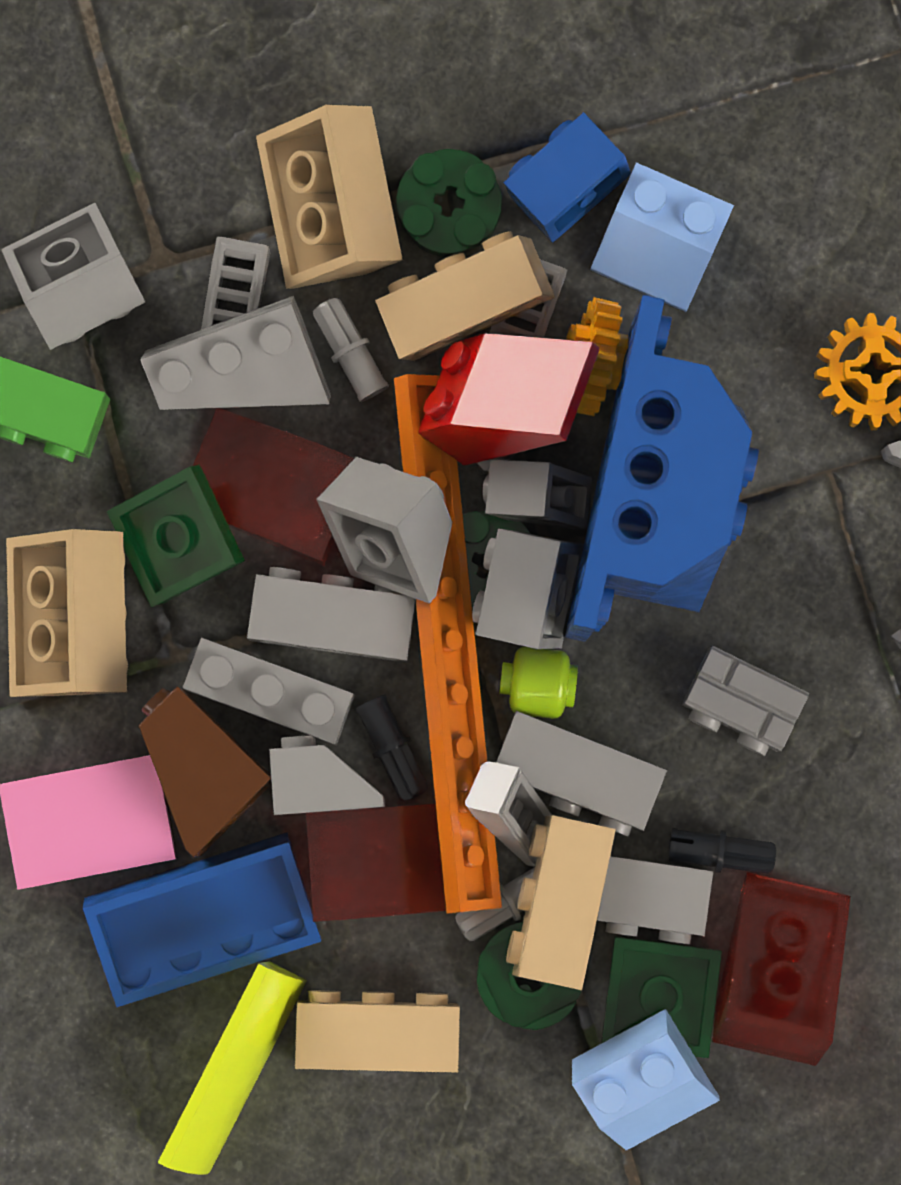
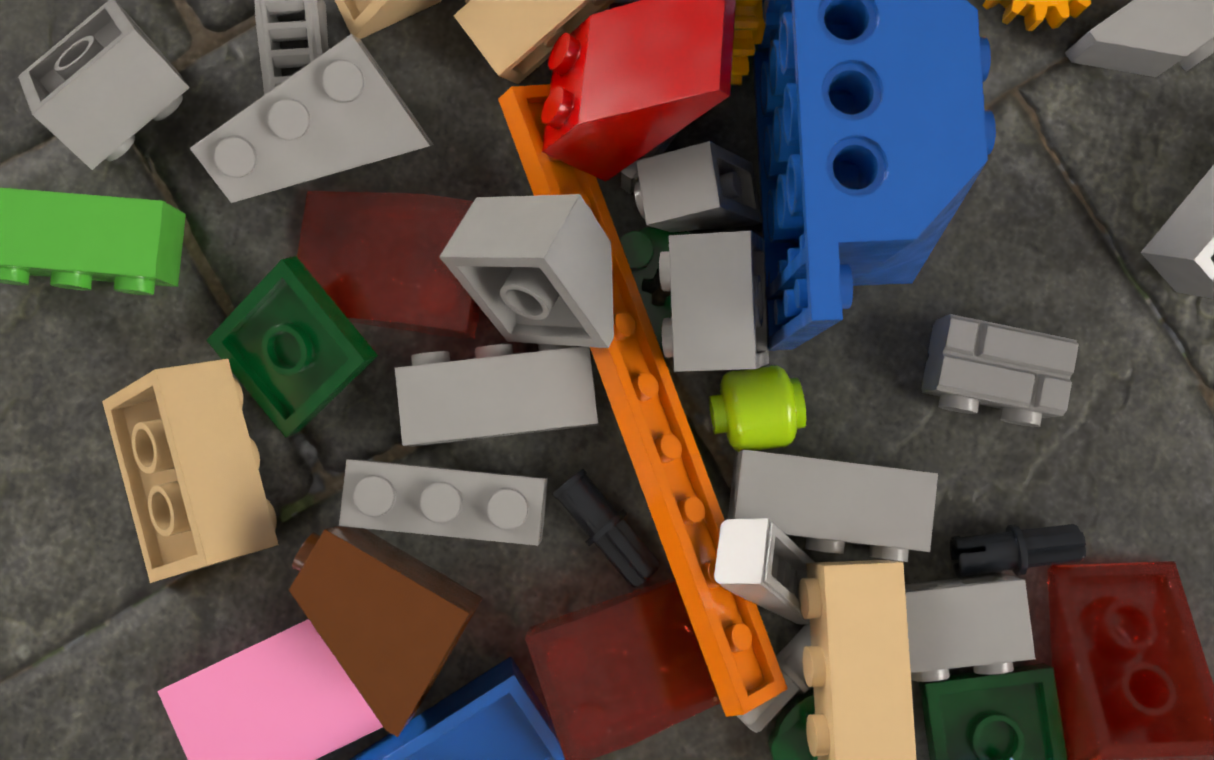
camera: 15 degrees left, 0 degrees up
light grey slope [269,736,385,815] -> none
light grey axle [313,298,389,402] -> none

